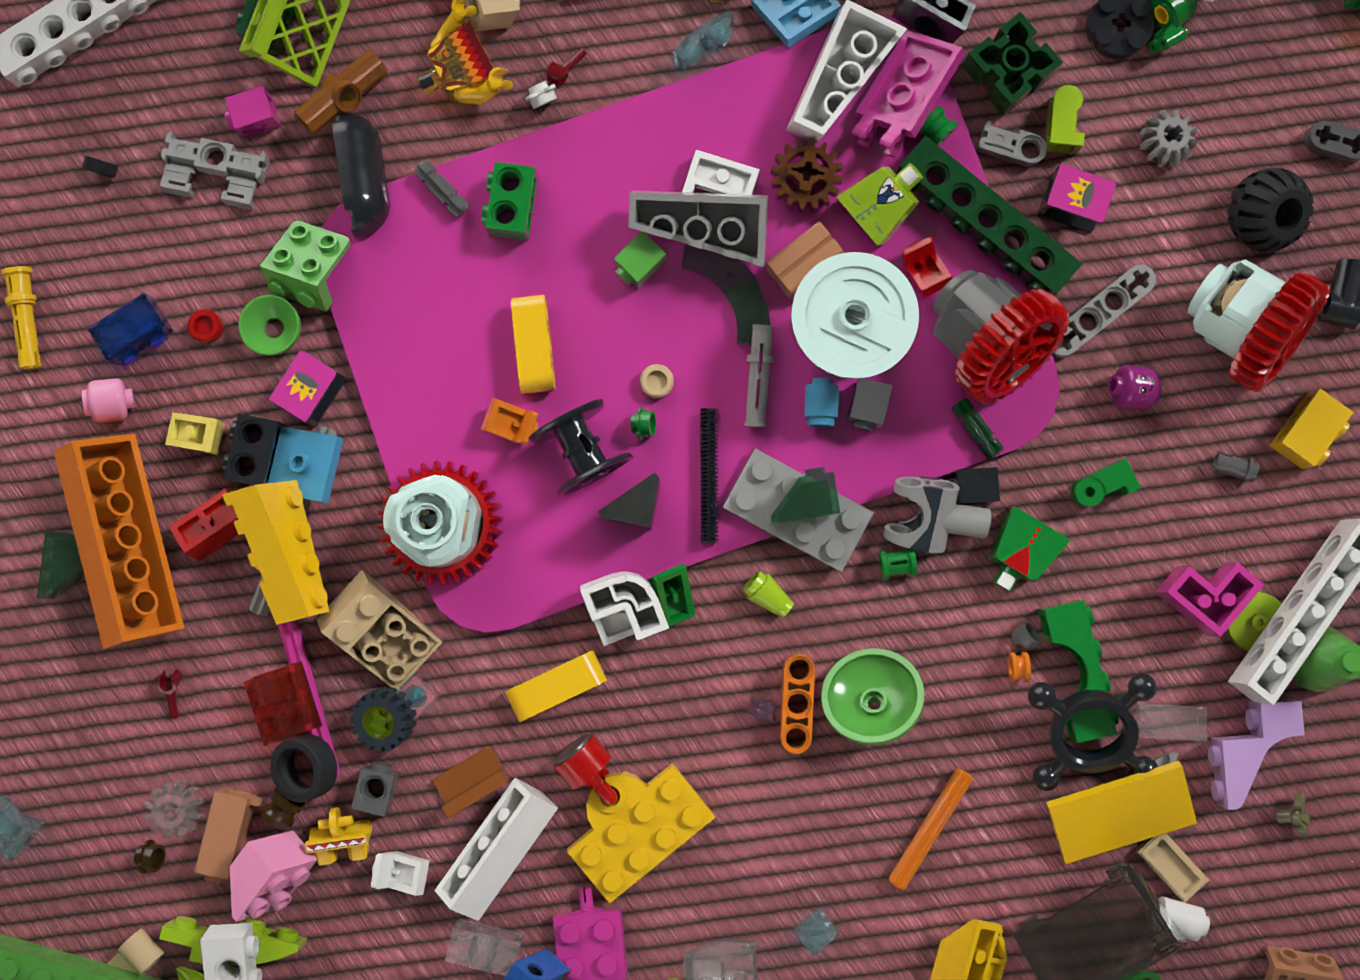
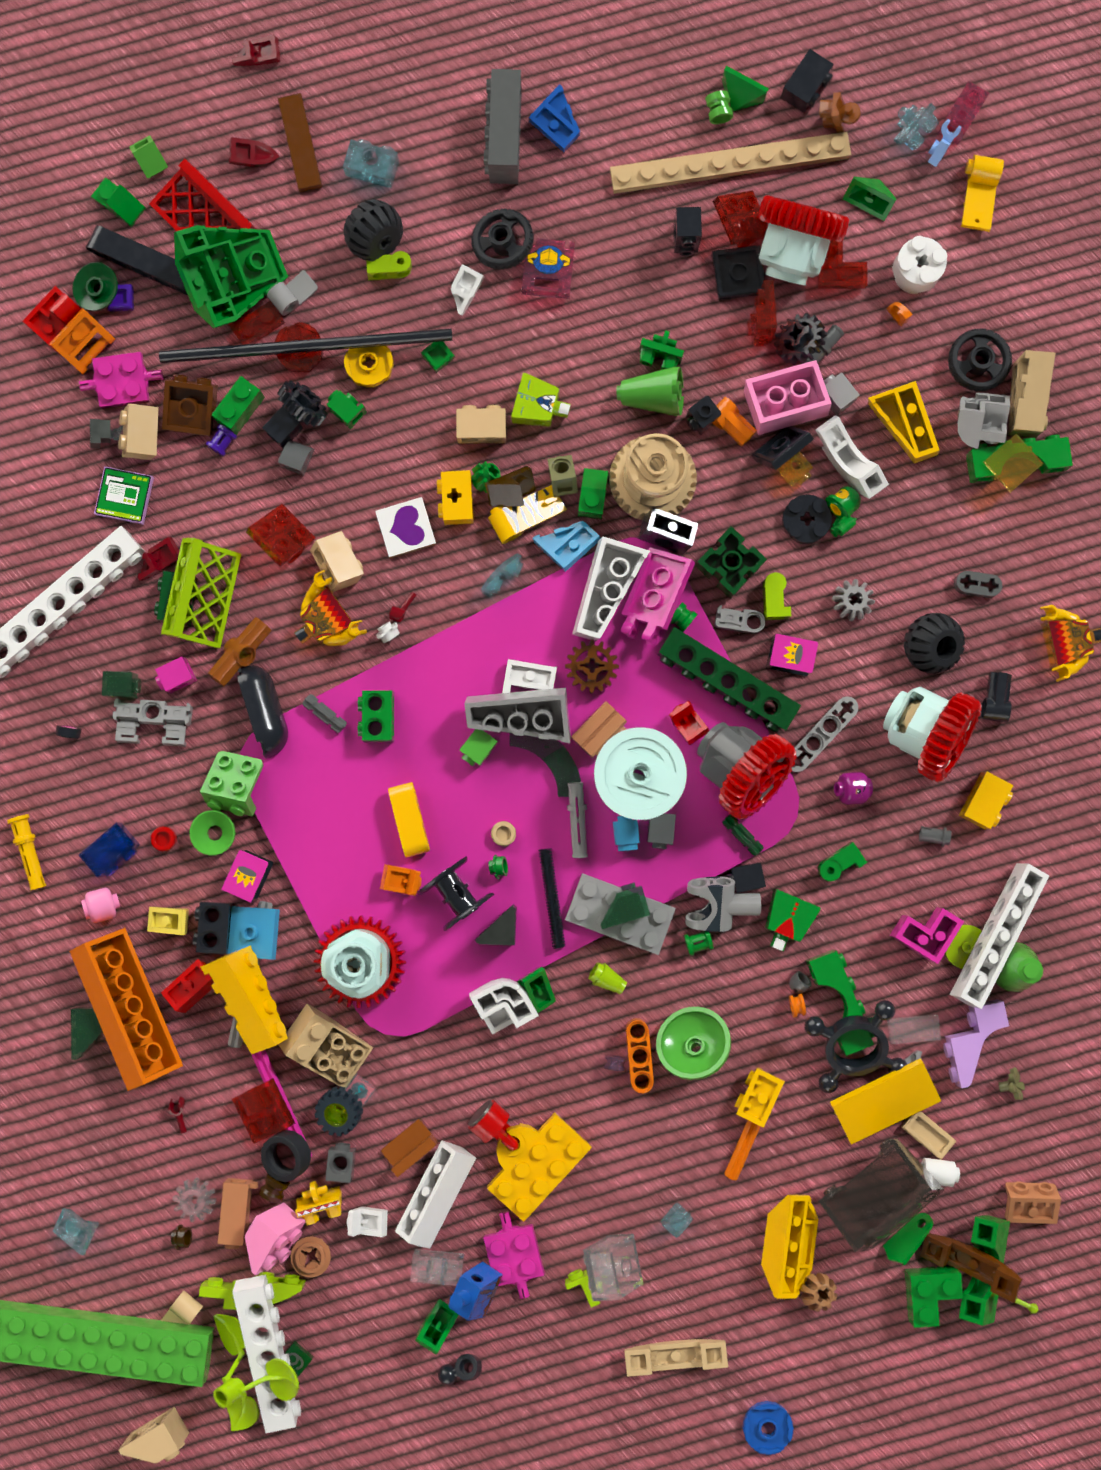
camera: 15 degrees left, 0 degrees up
yellow beam [505,650,607,722] -> none
lime torso [837,163,923,246] -> none
none -> clear green brick [102,671,141,699]
none -> nougat gear [291,1235,331,1277]
none -> yellow bracket [734,1067,785,1128]

